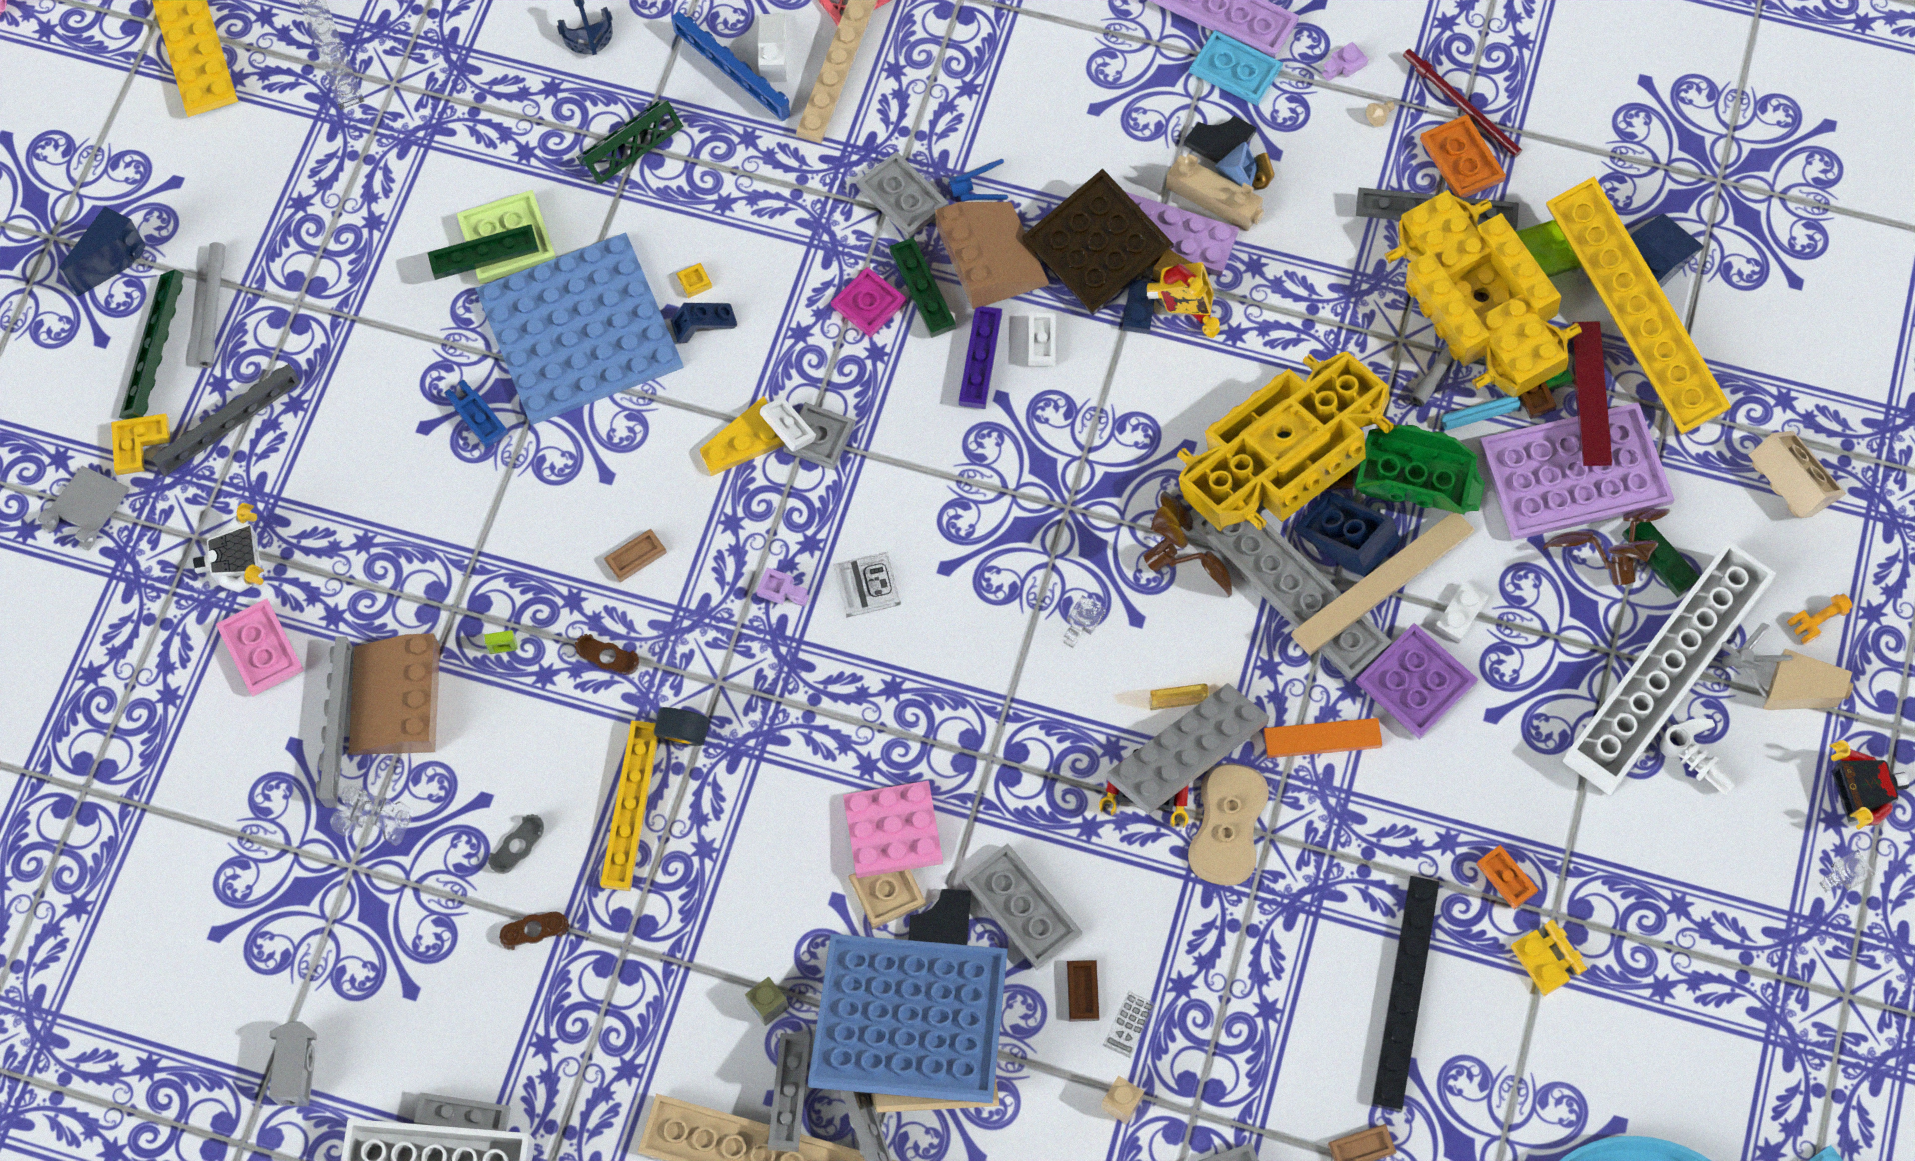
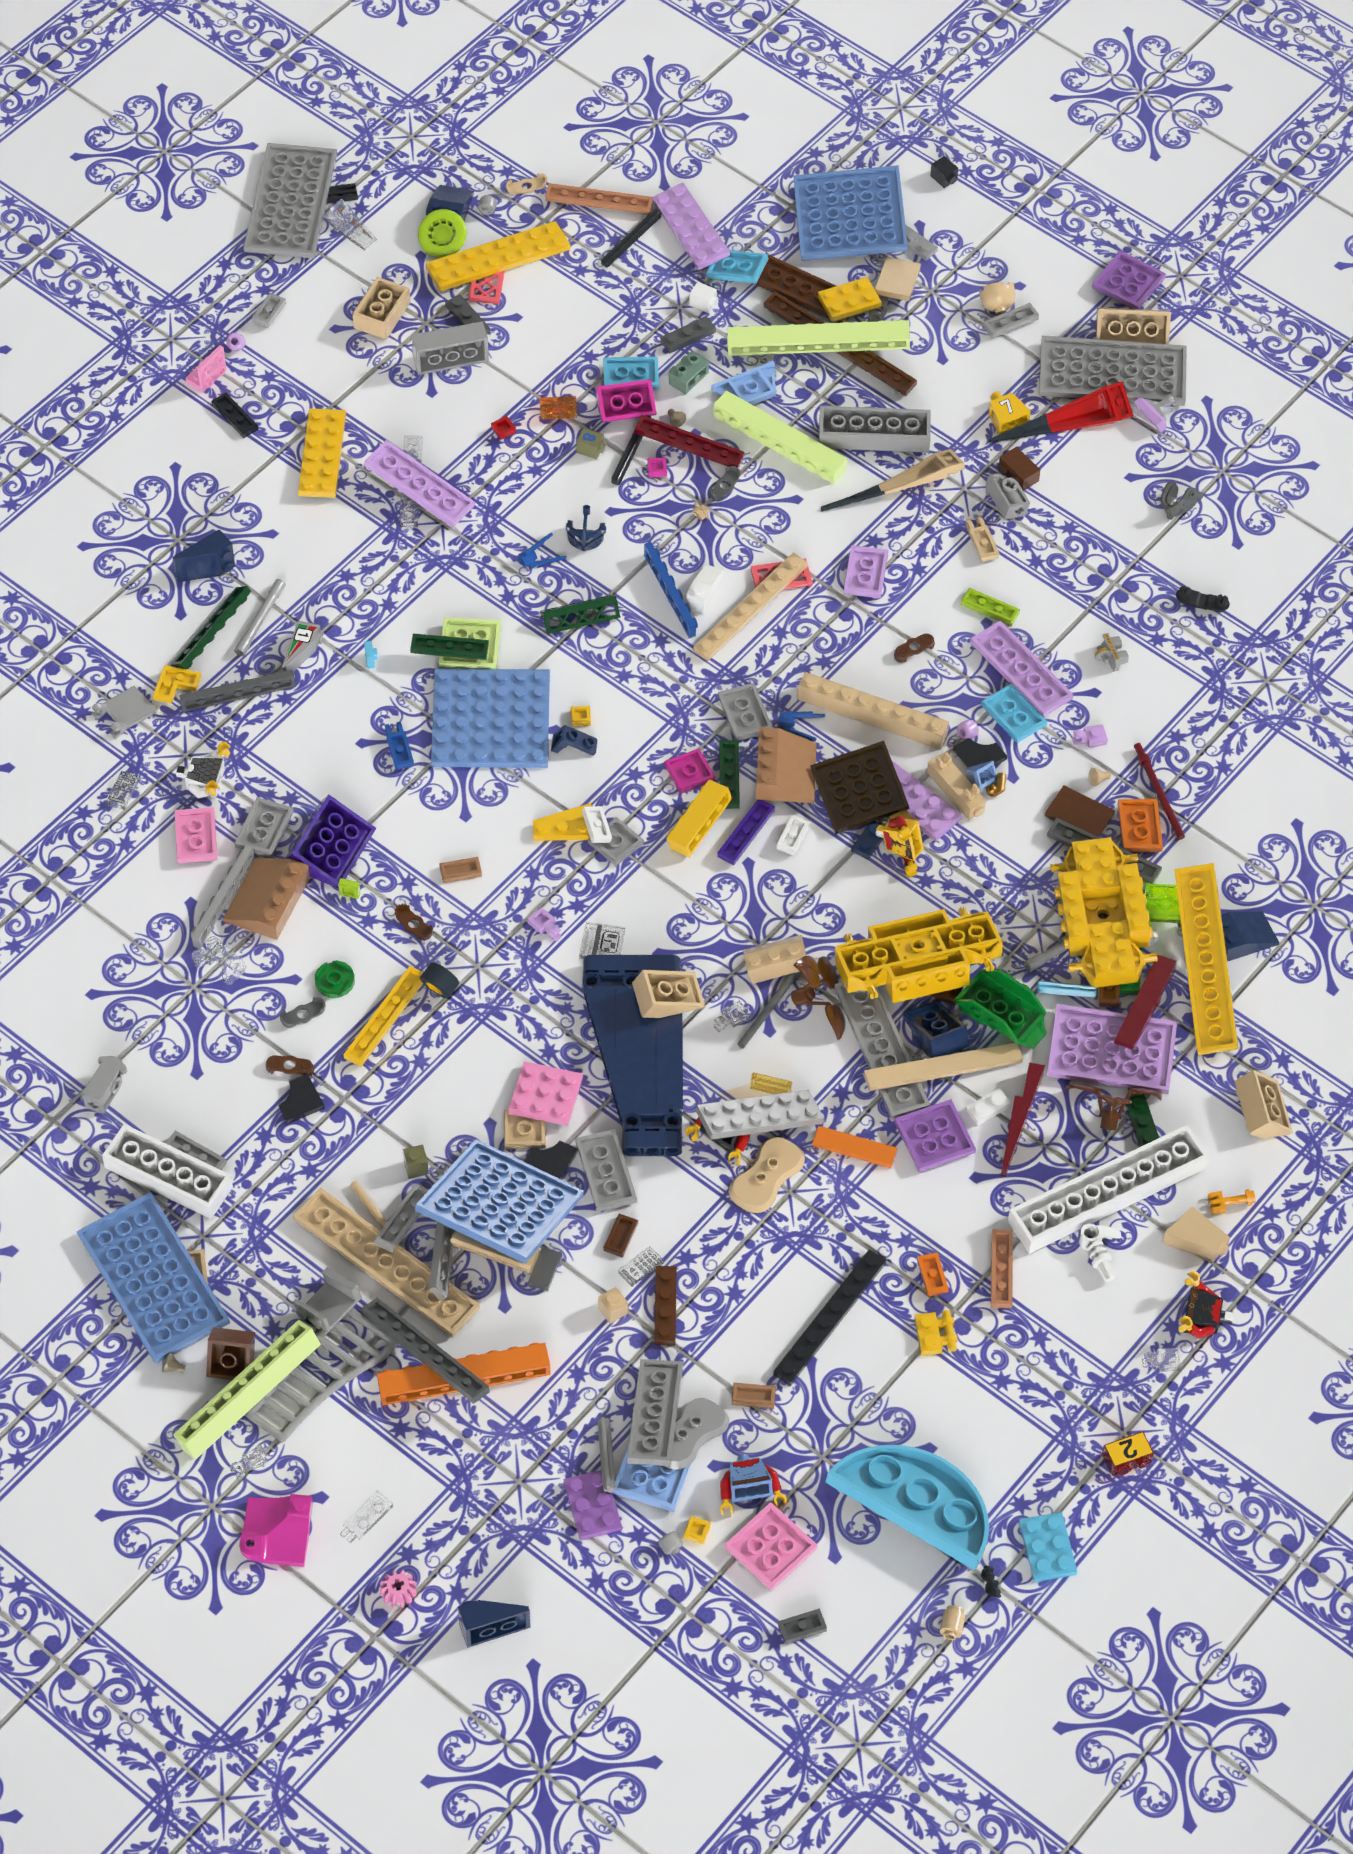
camera: 20 degrees right, 10 degrees down
light grey plant [1721,623,1793,698] -> none
none -> clear tile [106,771,140,810]
none -> black tile [211,393,259,438]
none -> light grey plate [235,797,294,858]
none -> black tile [278,1073,325,1124]
none -> light grey slope [282,621,323,672]
none -> dark purple slope [285,794,376,889]
none -> green tile [315,960,355,998]
none -> tan bar [350,1181,402,1245]
none -> lavender plate [364,440,476,528]
none -> medium azure plate [364,641,378,668]
none -> blue plant [518,533,567,569]
none -> dark grey tile [528,1247,562,1291]
none -> dark blue panel [582,955,683,1156]
none -> tan slope [632,970,705,1018]
none -> reddish brown plate [654,1266,677,1345]
none -> yellow brick [666,780,732,858]
none -> dark grey bar [738,972,802,1048]
none -> tan slope [743,935,807,984]
none -> tan brick [797,672,949,750]
none -> reddish brown piece [894,633,935,663]
none -> lavender piece [957,719,979,740]
none -> nougat plate [991,1229,1013,1308]
none -> dark red slope [1001,1062,1045,1177]
none -> reddish brown tile [1045,785,1115,837]
none -> brick [1102,1431,1154,1476]

